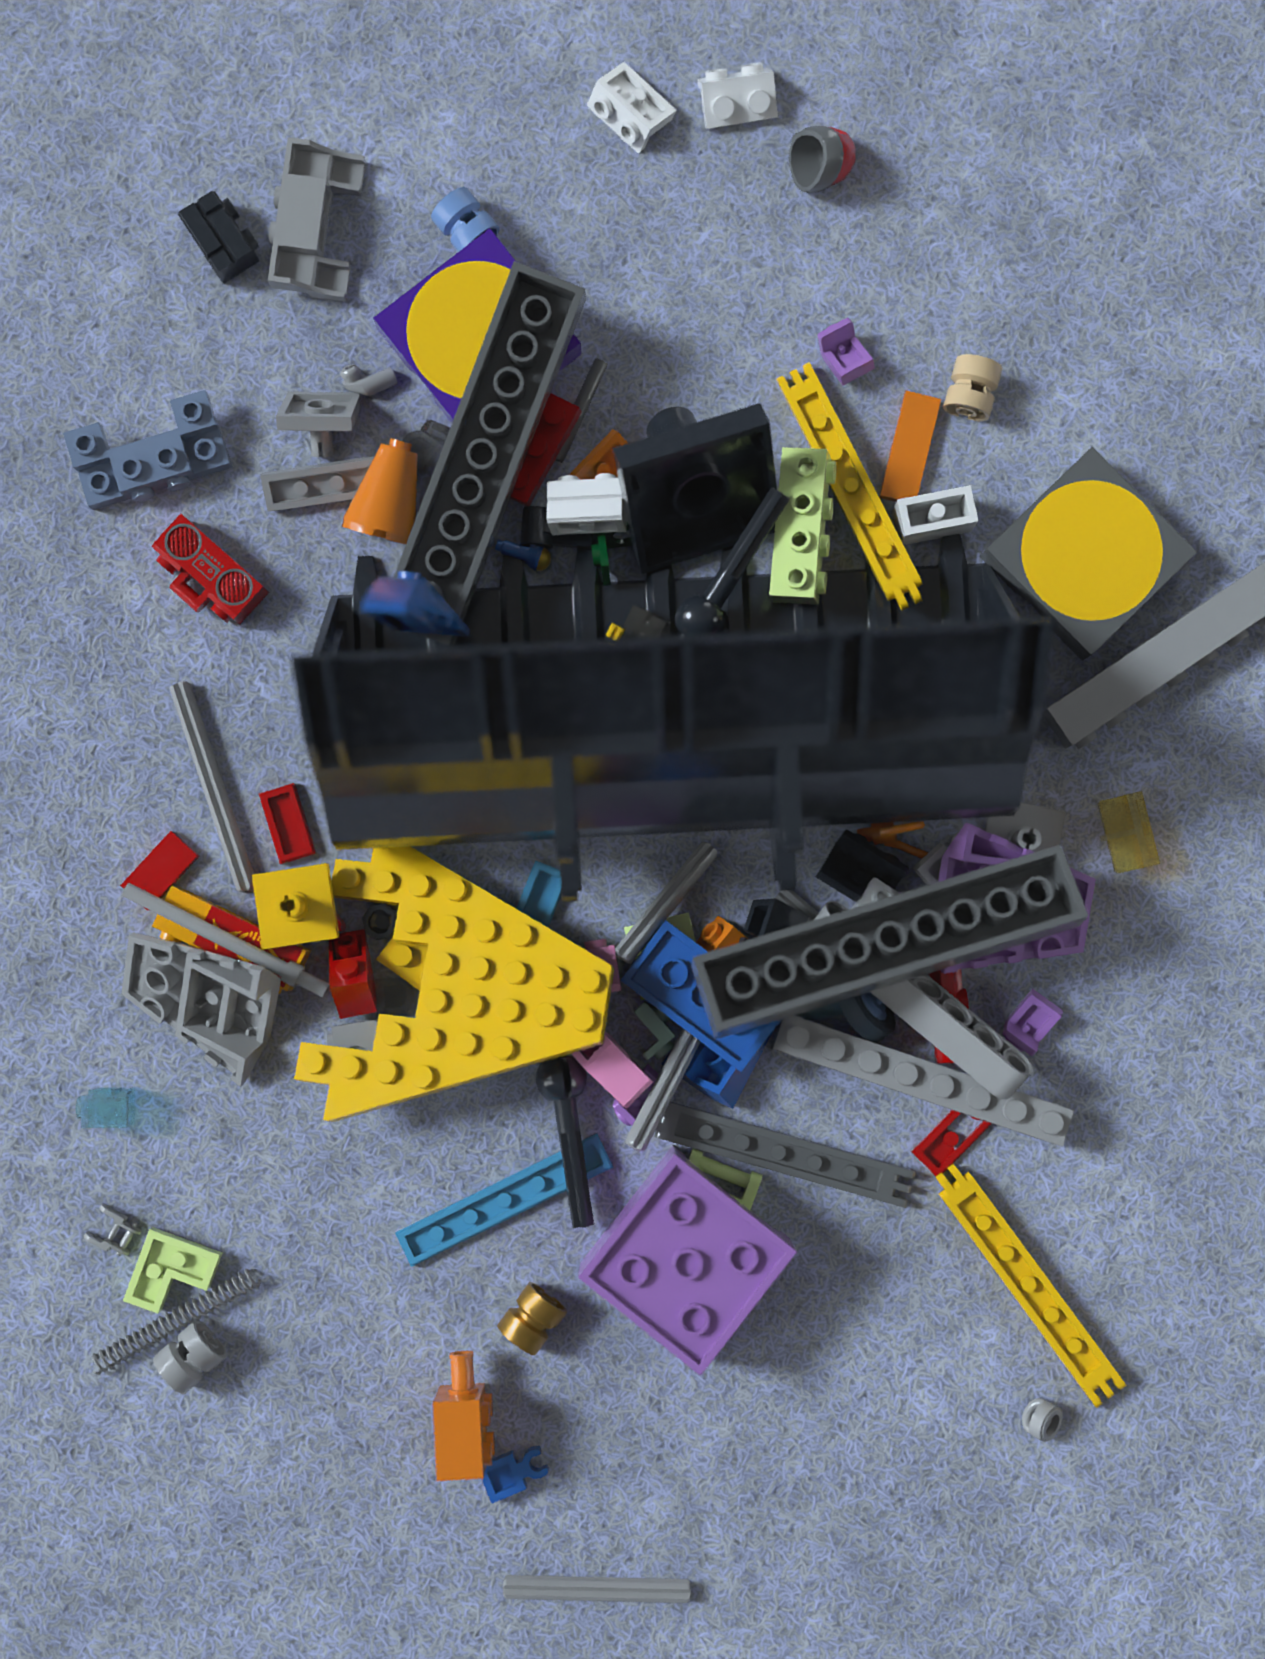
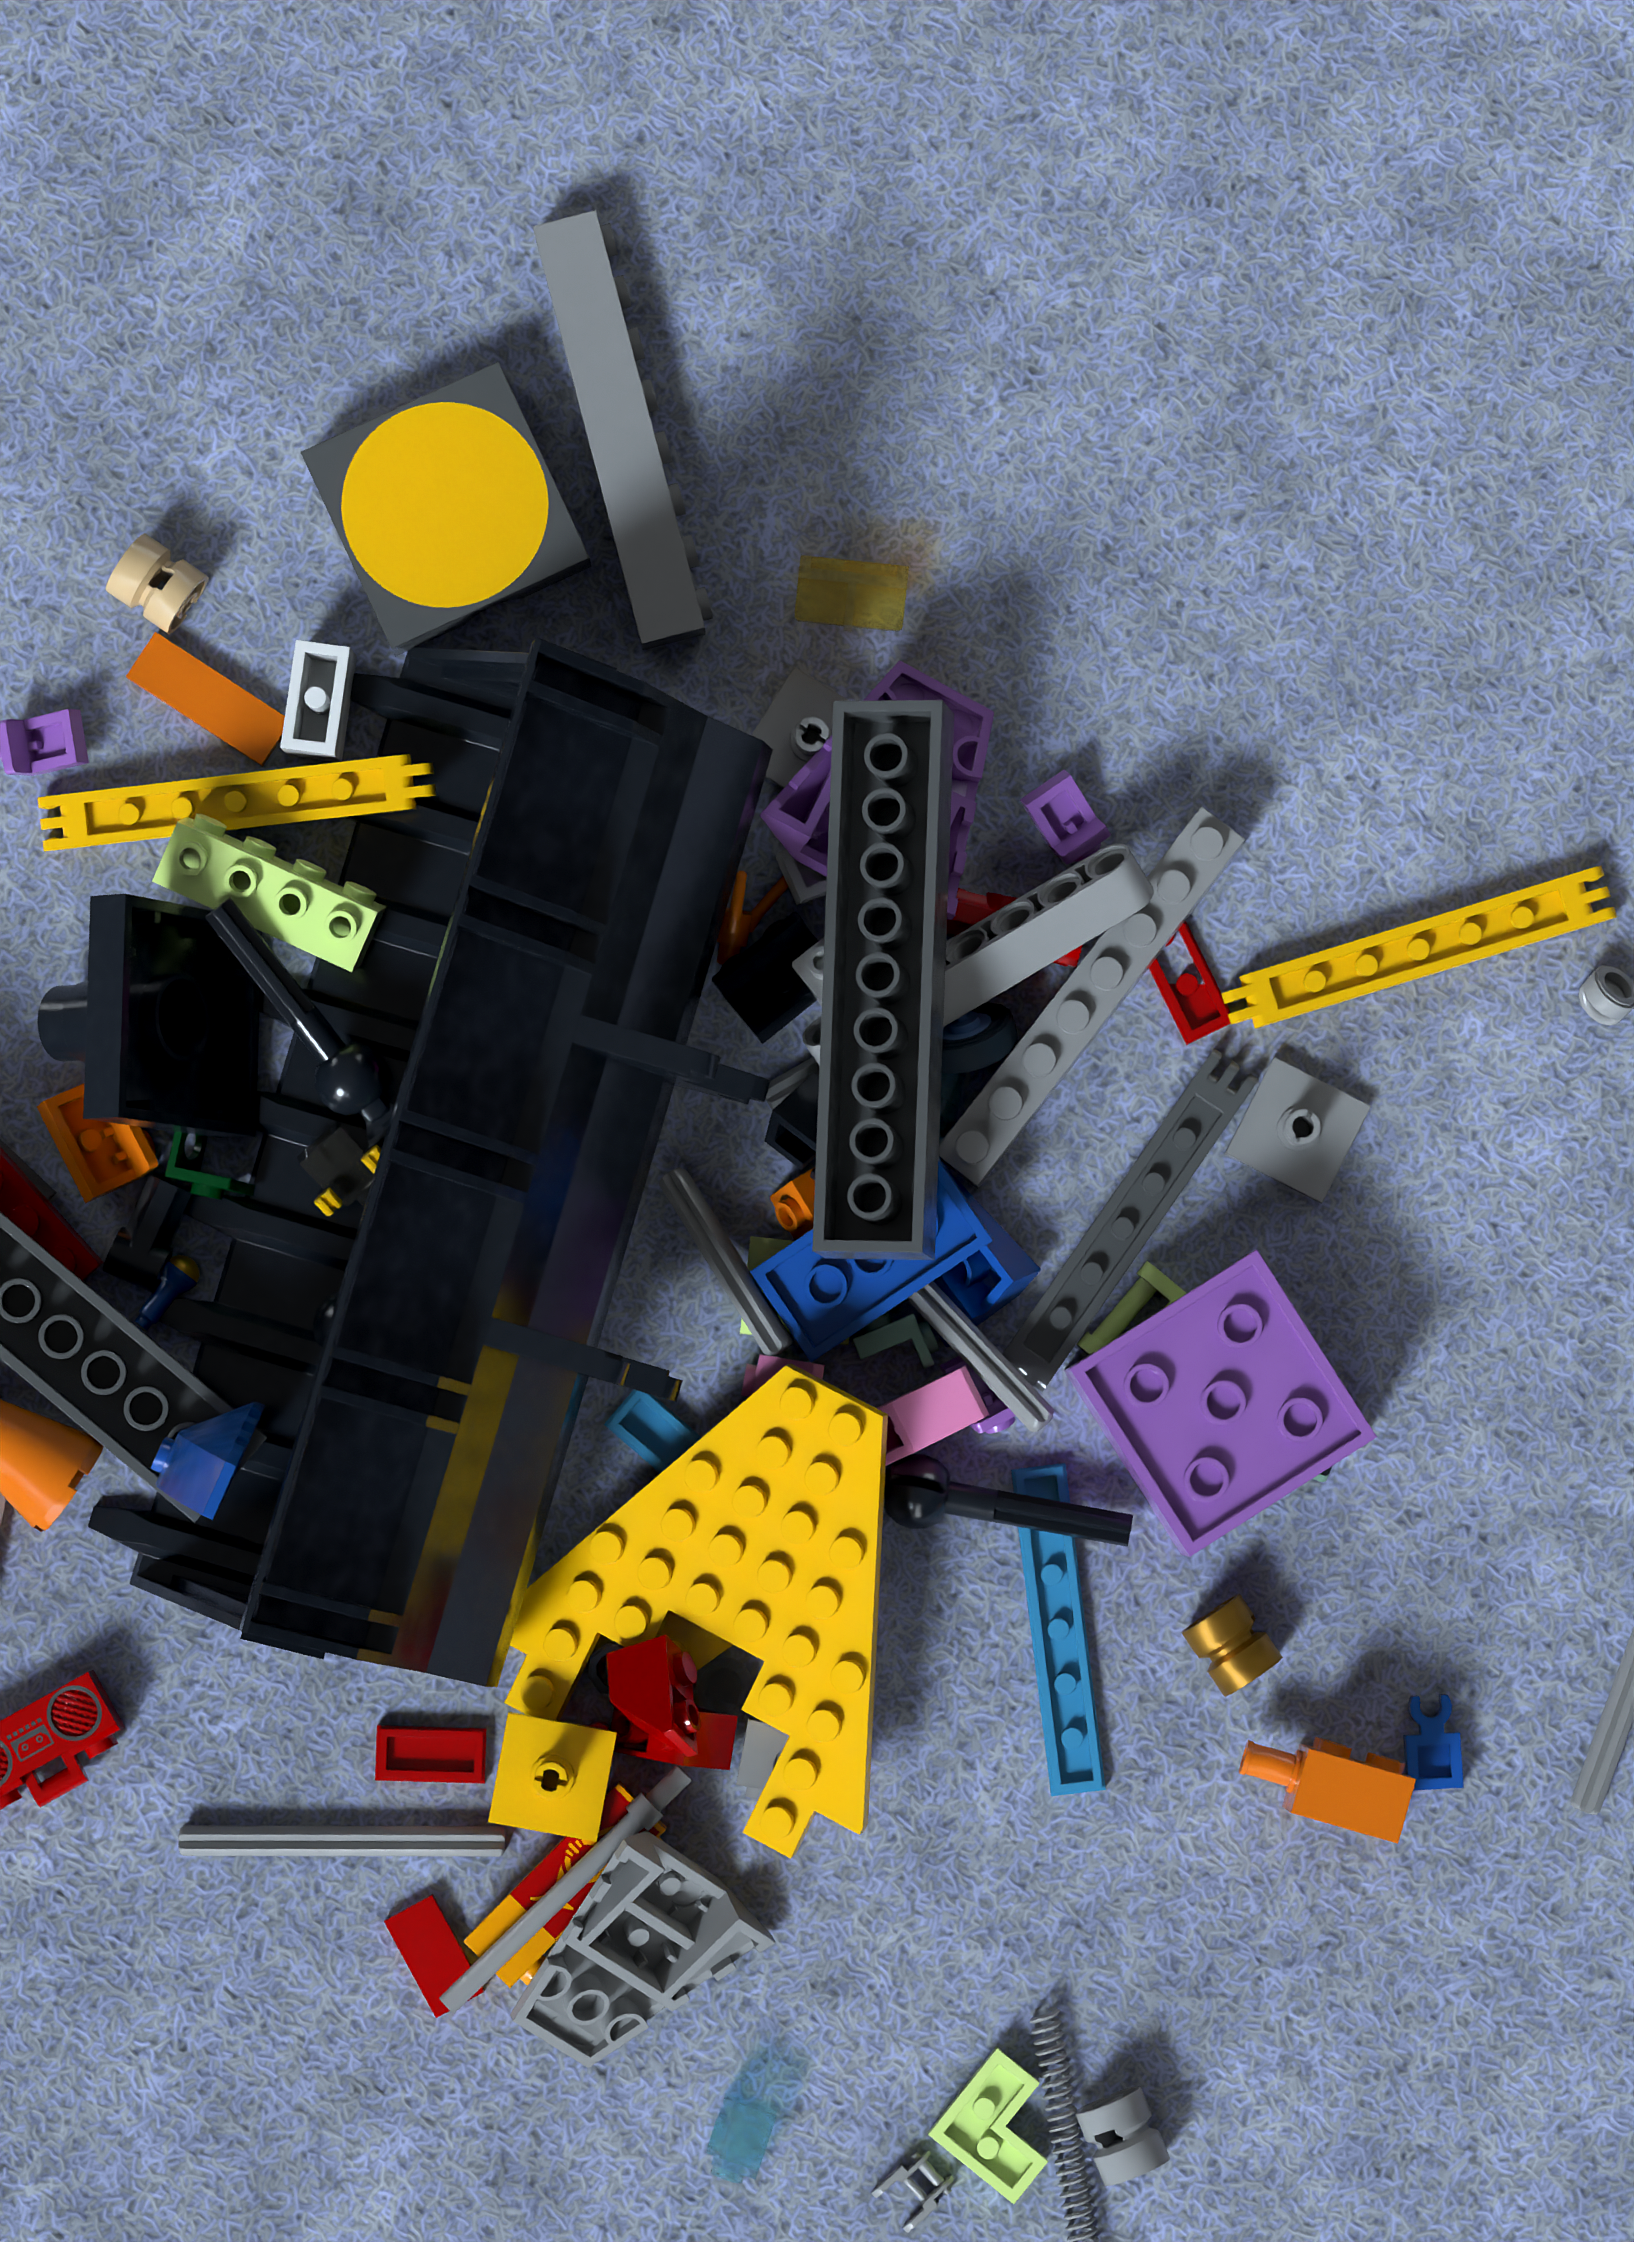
camera: 75 degrees left, 0 degrees up
white brick [547,473,626,535] -> none
none -> red slope [606,1634,701,1757]
none -> light grey tile [1224,1057,1371,1203]

